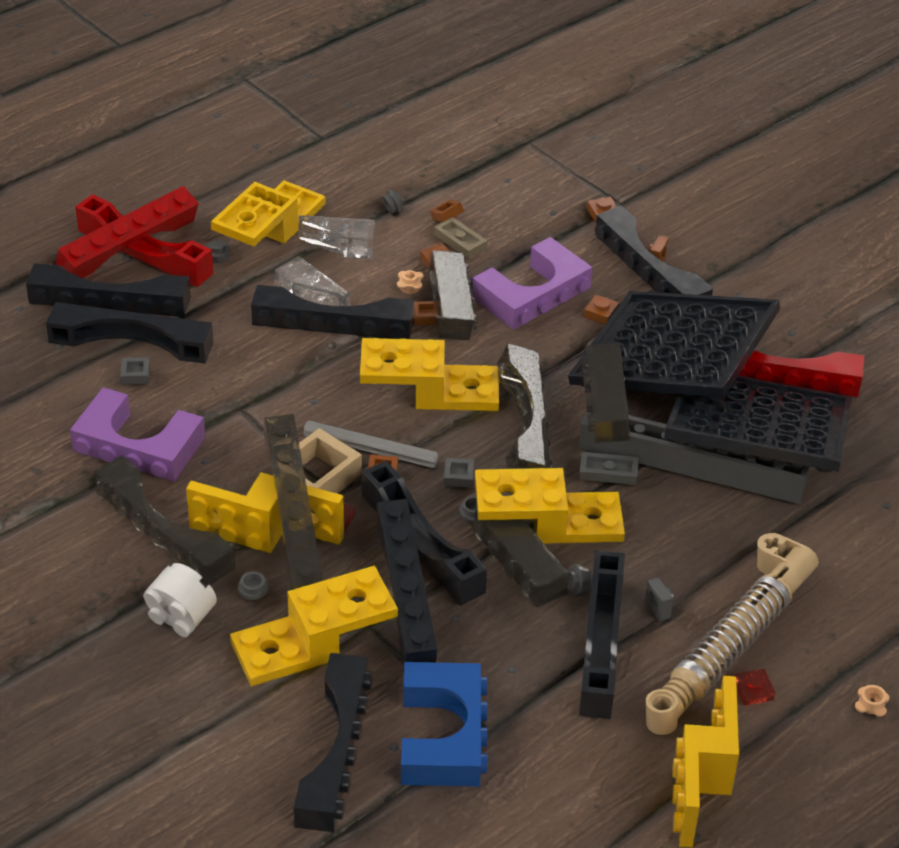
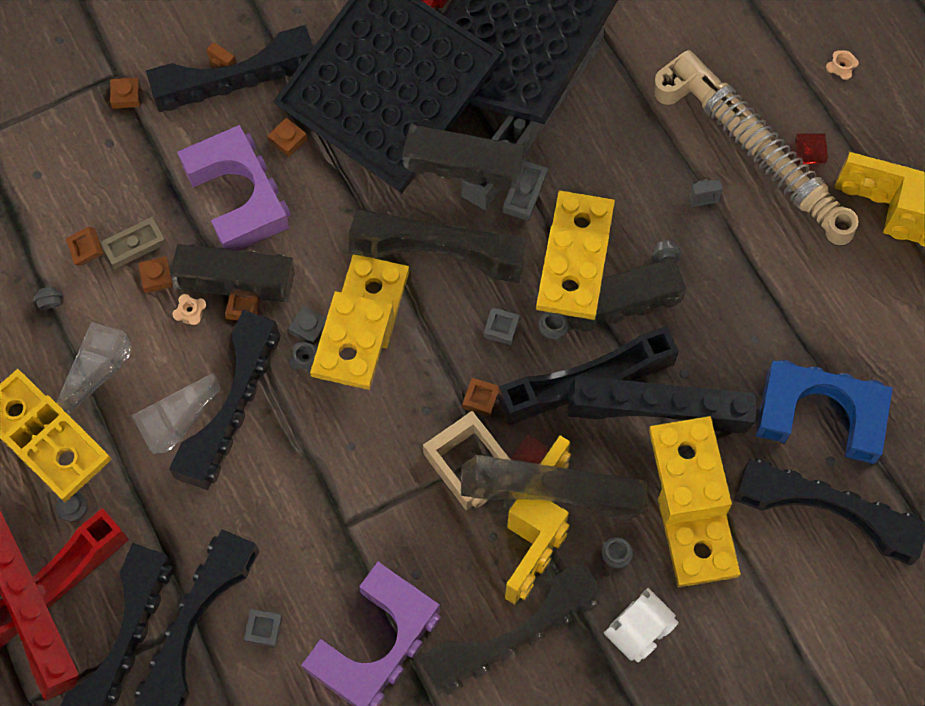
camera: 75 degrees left, 25 degrees up
light grey axle [304,420,438,468] -> none
black arch [579,550,625,719] -> none

